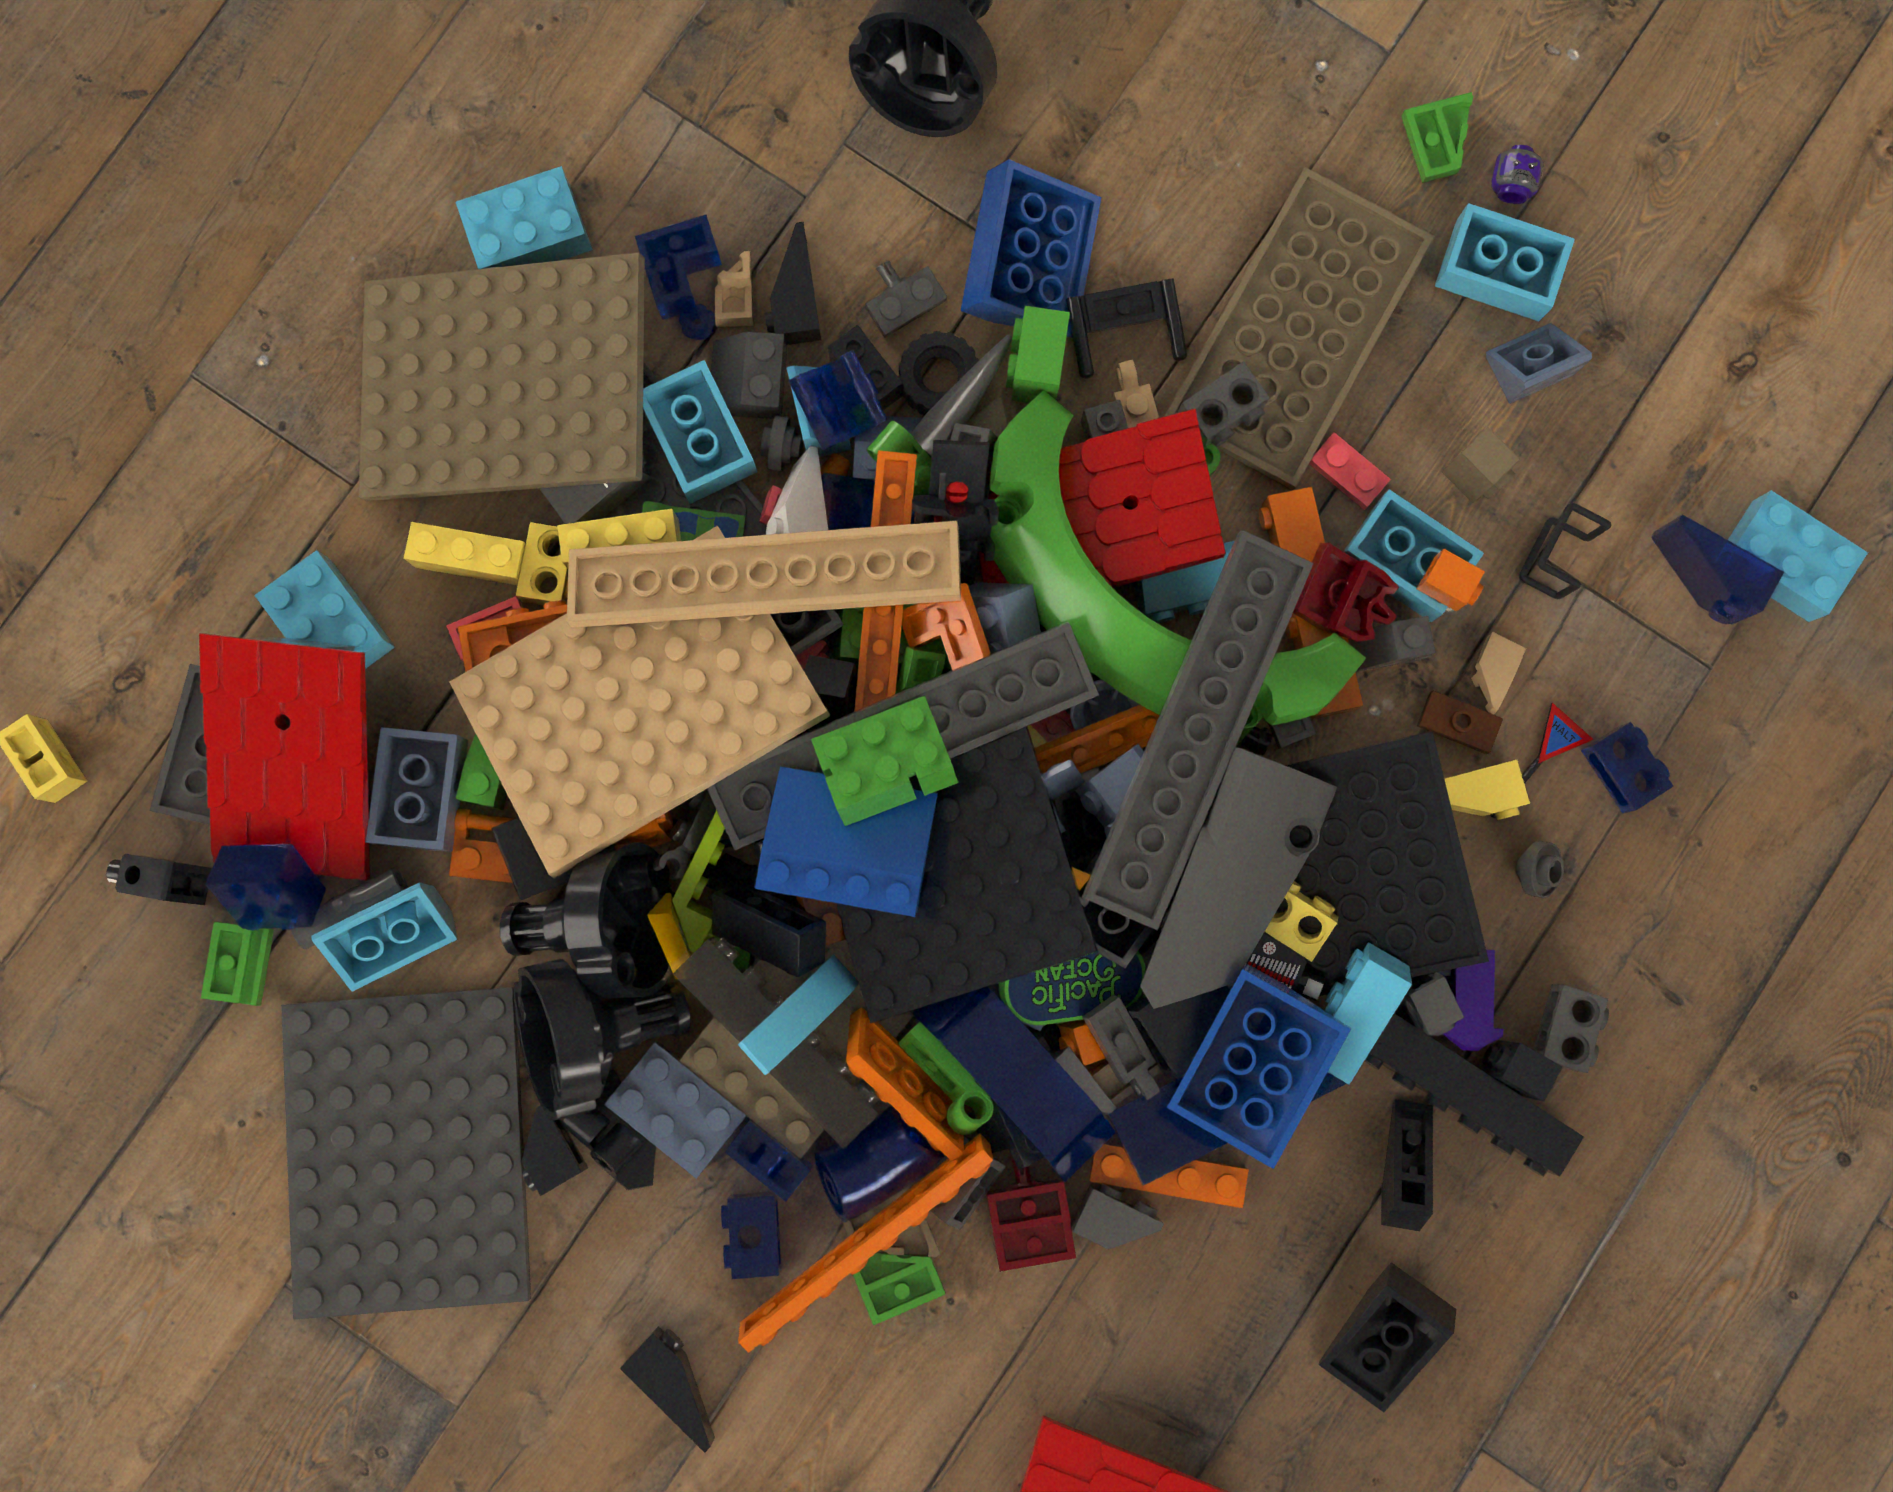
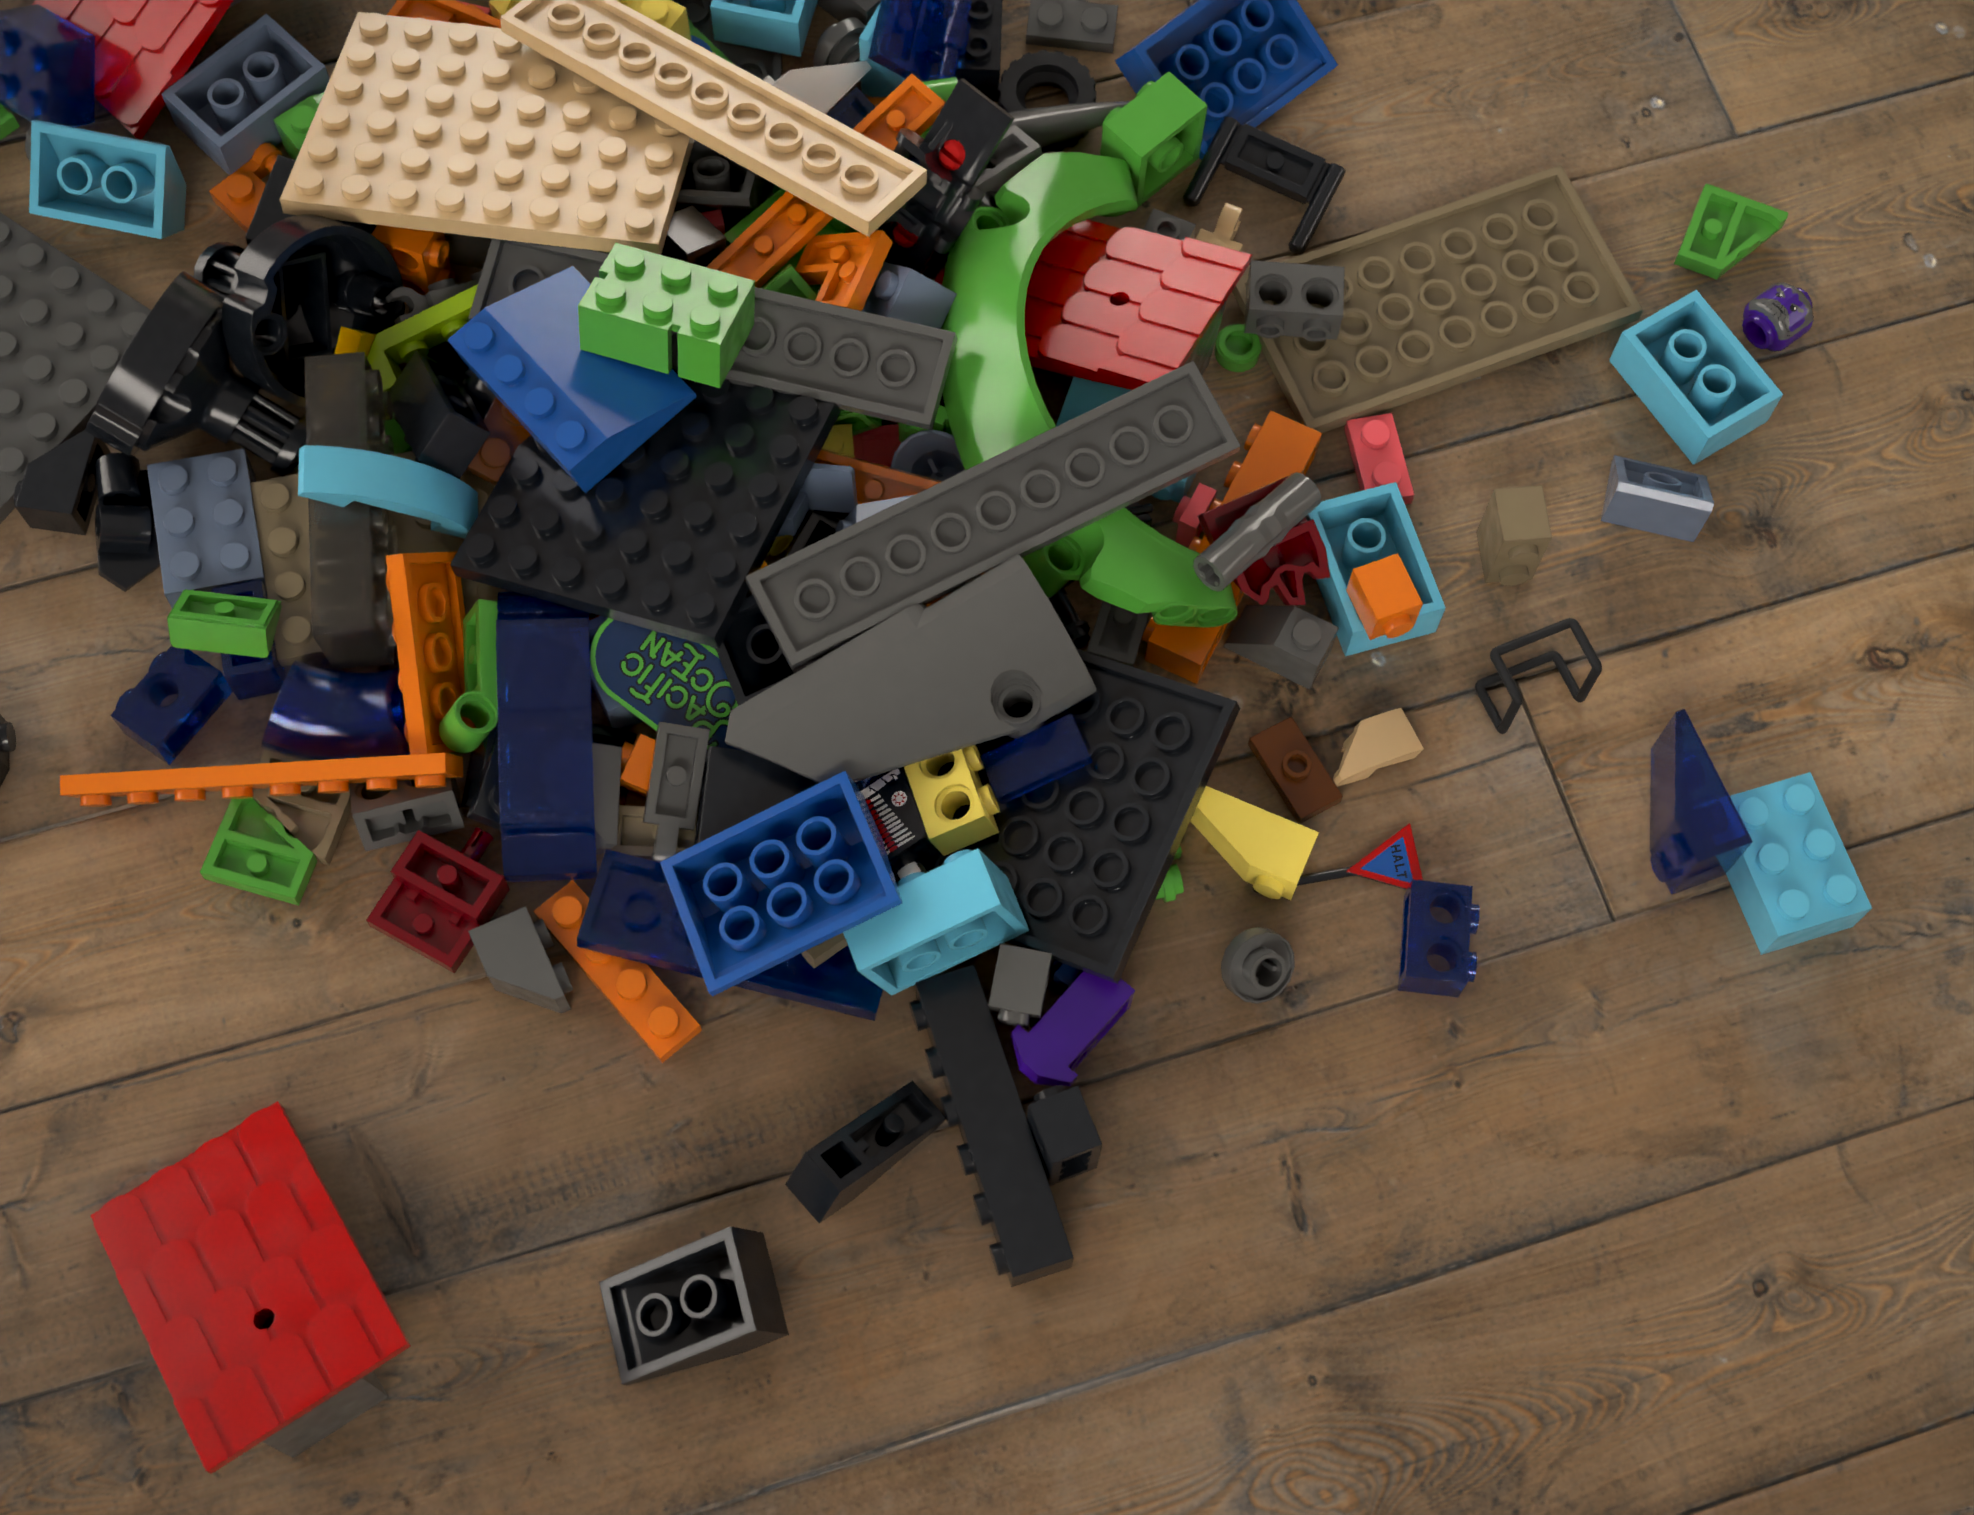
camera: 40 degrees right, 15 degrees down
dark grey brick [1533,984,1609,1073] -> none
none -> bright green slope [167,589,282,658]
none -> clear blue tile [980,714,1093,805]
none -> dark grey axle [1193,472,1321,592]

